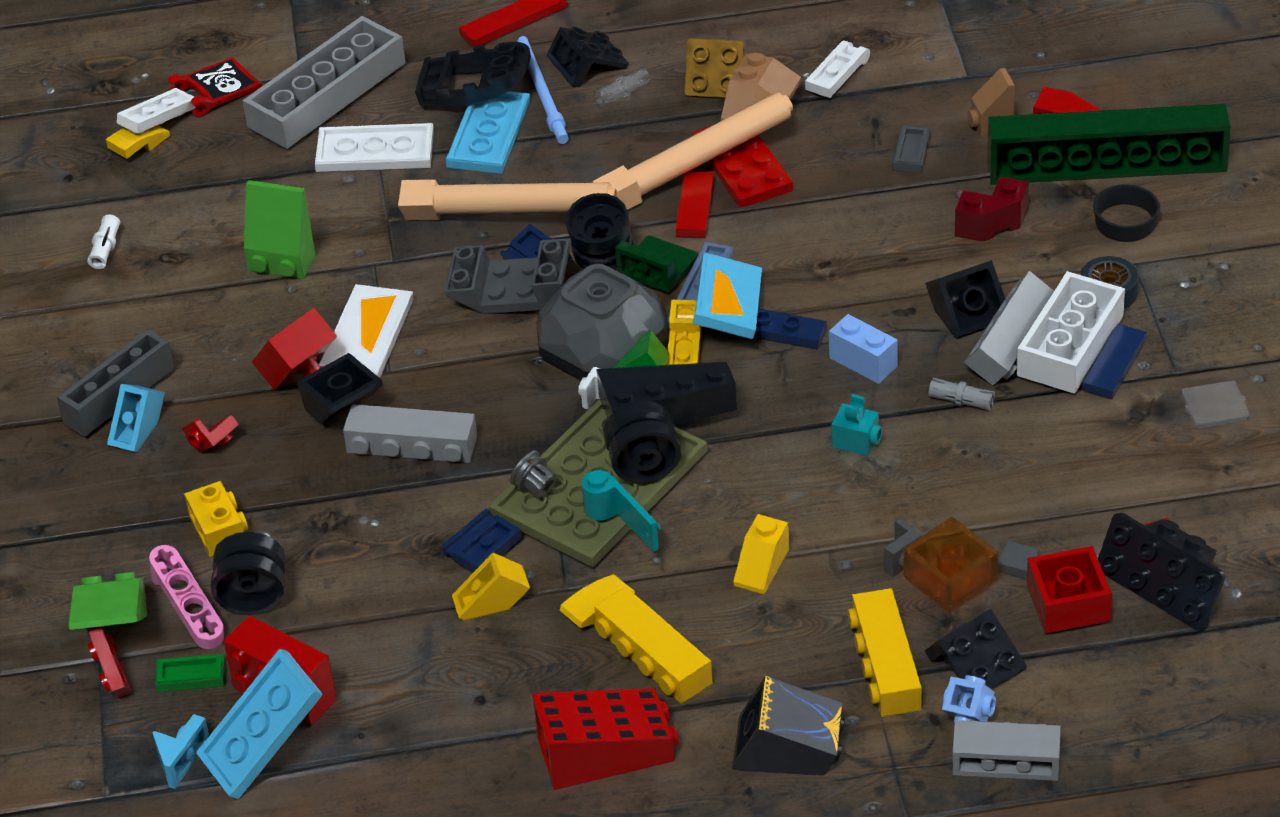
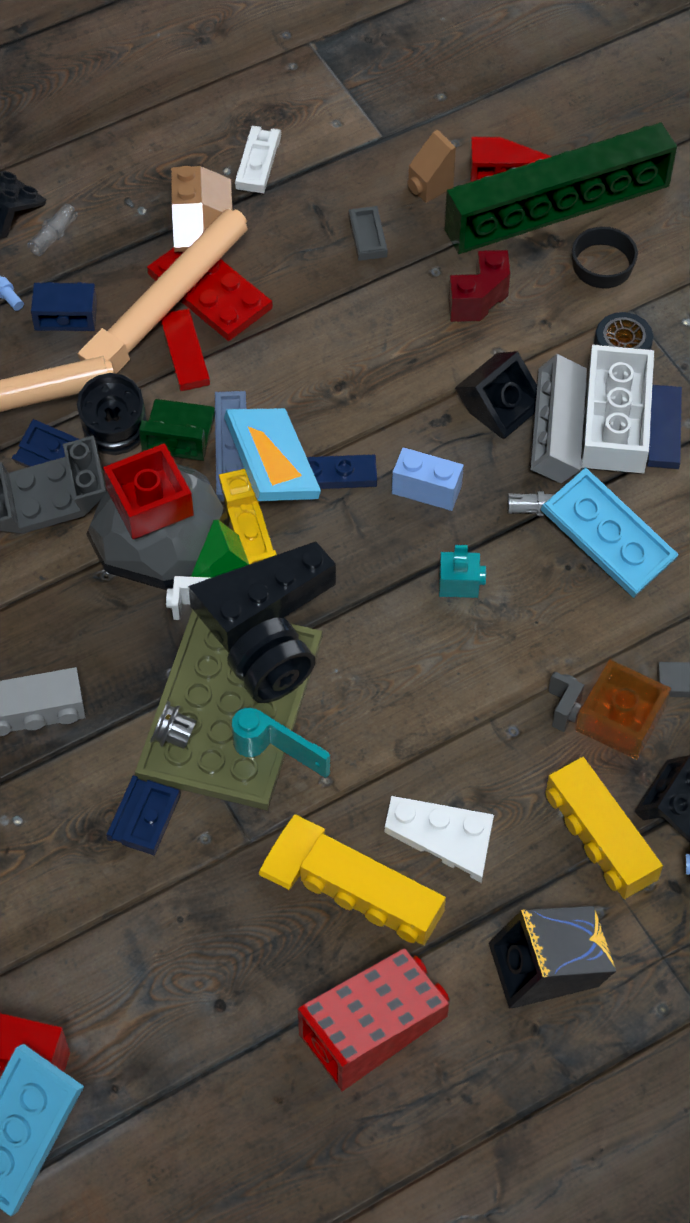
camera: 25 degrees left, 15 degrees up
yellow slope [452,553,530,620] -> none
pearl gold bracket [685,38,744,98] -> none
yellow slope [733,514,789,595] -> none
none -> dark blue brick [31,282,97,331]
none -> red brick [103,443,194,539]
none -> white wing [385,796,494,883]
none -> medium azure tile [541,467,679,598]

